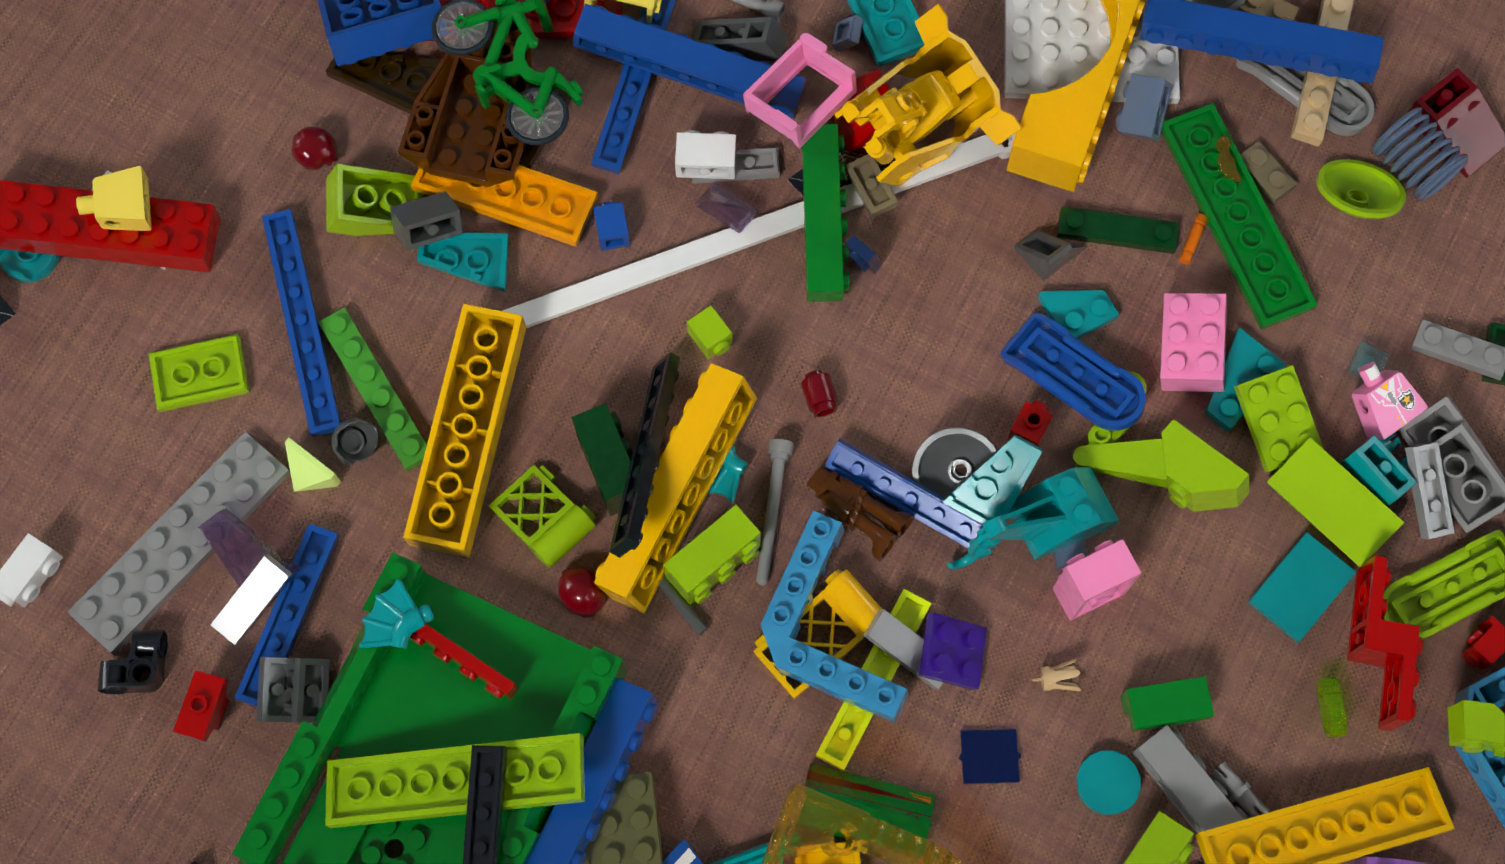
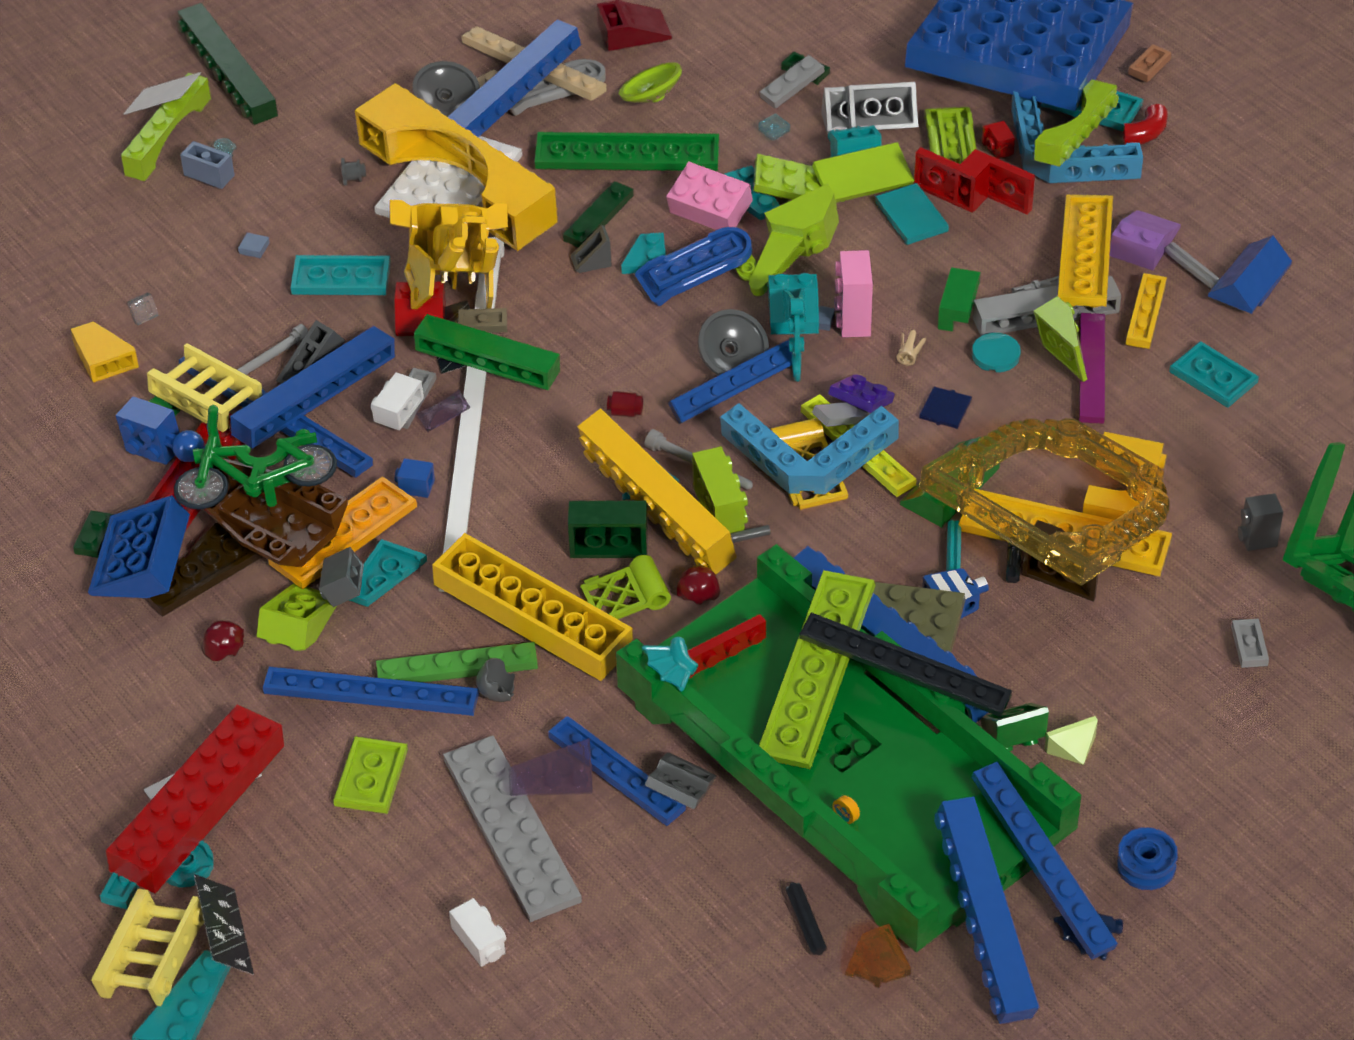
camera: 65 degrees left, 25 degrees down
light yellow torso [76,166,152,231] -> none
black piece [97,630,168,694] -> none
red brick [173,670,229,742] -> none
tile [210,554,292,645] -> none
yellowish green slope [285,438,341,492] -> none
black plate [609,352,680,558] -> none
lime brick [686,305,732,359] -> none
bright pink piece [743,33,857,149] -> none
reddish brown piece [807,466,915,561] -> none
sand blue tile [832,15,863,52] -> none
dark blue plate [845,235,882,274] -> none
wing [943,434,1043,524] -> none
red brick [1007,401,1053,446] -> none
sand blue brick [1116,74,1173,142] -> none
orange wheel [1179,214,1207,265] -> none
clear orange piece [1216,136,1242,183] -> none
dark tan plate [1240,141,1297,205] -> none
clear neon green beam [1316,677,1347,738] -> none
bright pink torso [1352,362,1428,440] -> none
sand blue piece [1372,107,1469,201] -> none
light grey plate [1405,442,1454,539] -> none

